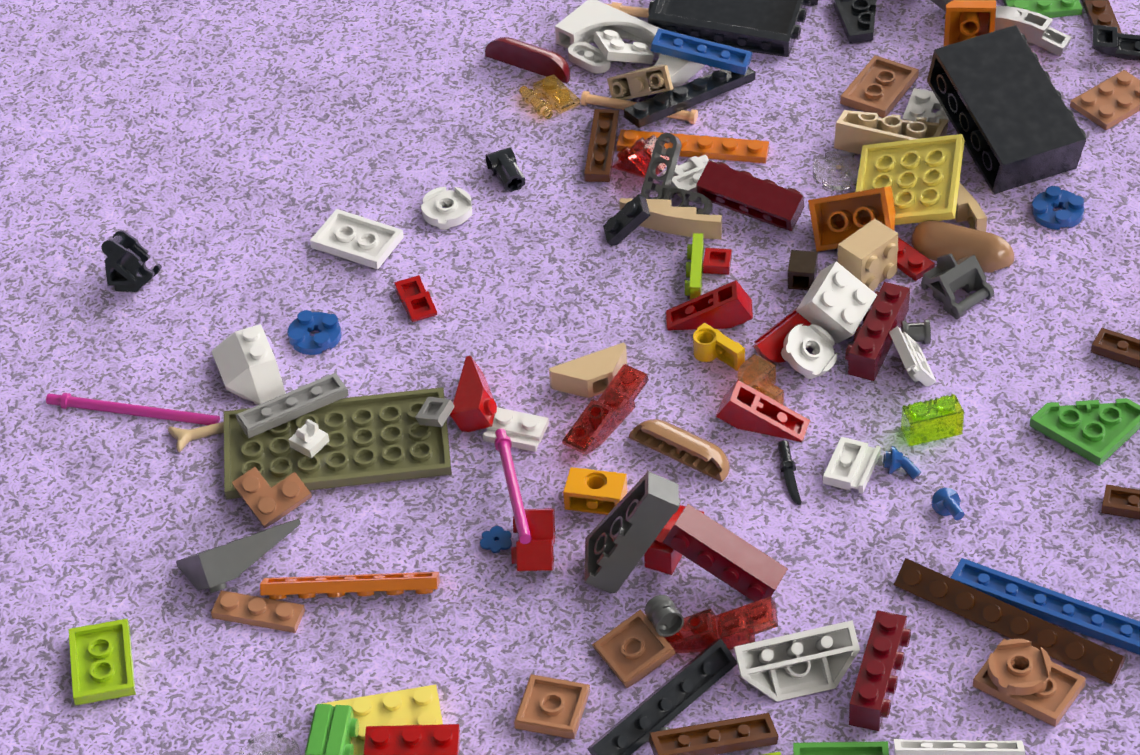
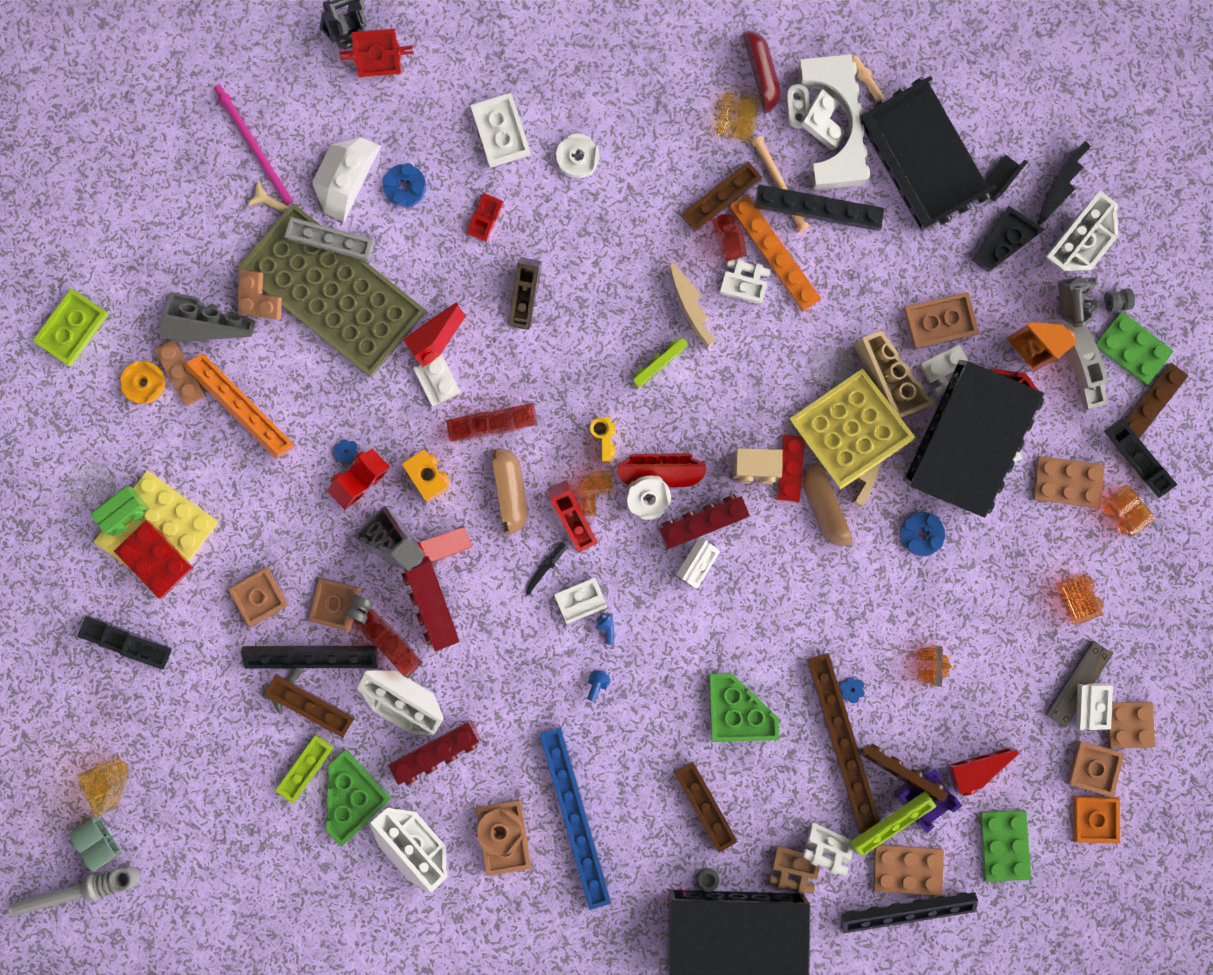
camera: 40 degrees right, 40 degrees up
white tile [289,419,329,458] -> none
light grey plate [415,397,455,427] -> none
black piece [485,147,525,192] -> none
dark pink bar [494,429,531,544] -> none
tan slope [549,342,627,398] -> none
black plate [603,194,651,246] -> none
tan slope [607,64,673,100] -> none
dark grey beam [641,133,713,215] -> none
blue plate [651,28,752,75] -> none
red slope [666,280,753,331] -> none
dark red brick [696,160,804,231] -> none
red plate [703,248,732,275] -> none
dark brown brick [788,250,818,291] -> none
white brick [796,261,877,343] -> none
orange slope [808,186,895,252] -> none
reddish brown plate [893,558,1126,685] -> none
dark grey bush [901,319,931,344] -> none
clear neon green brick [901,394,964,447] -> none
dark grey piece [921,254,994,319] -> none
none -> light orange plate [120,361,166,404]
none -> red plate [339,28,414,78]
none -> dark brown slope [508,257,542,330]

